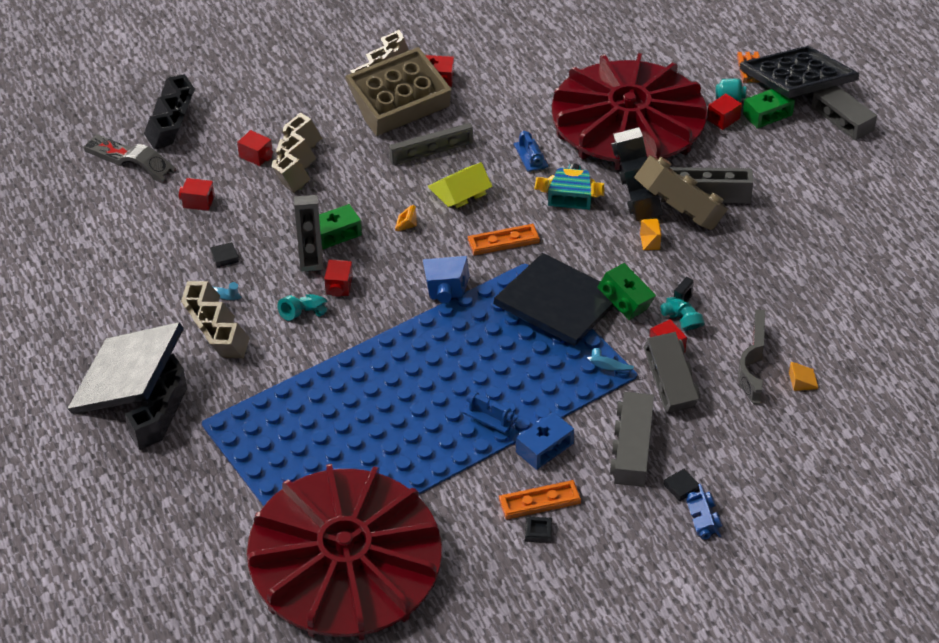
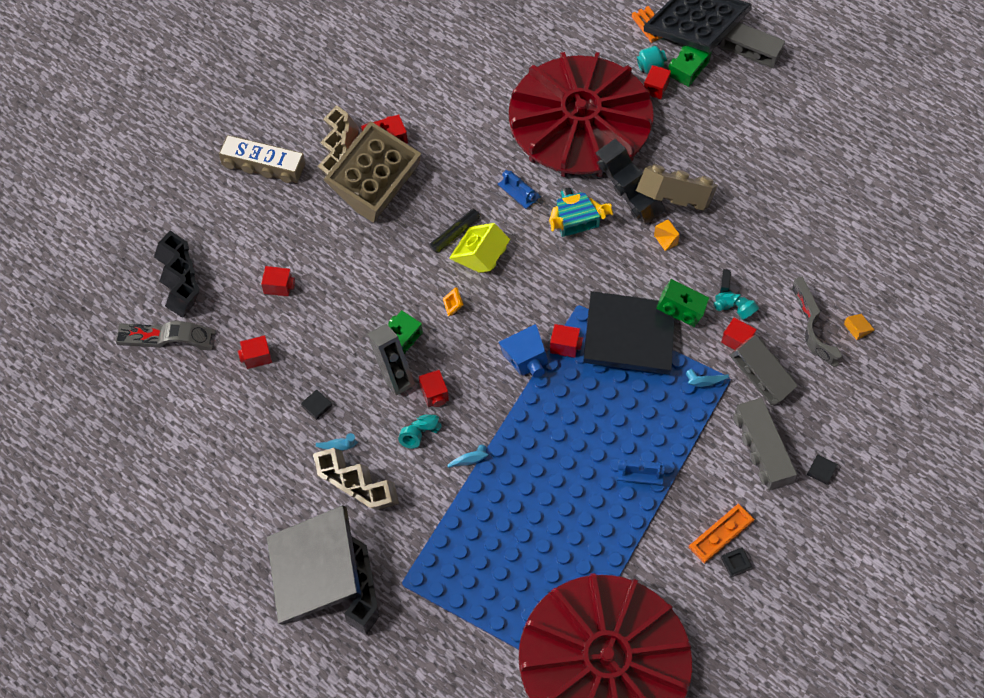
camera: 25 degrees left, 15 degrees up
dark tan brick [271,113,322,193] -> none
dark grey tile [389,123,473,165] -> none
orange tile [468,224,540,256] -> none
blue brick [516,412,574,470] -> none
dark grey brick [661,167,753,204] -> none
blue hinge [686,484,723,540] -> none
none -> brick [219,135,305,183]
none -> black axle [430,208,480,253]
none -> dark azure bar [447,444,489,468]
none -> red brick [550,324,583,358]

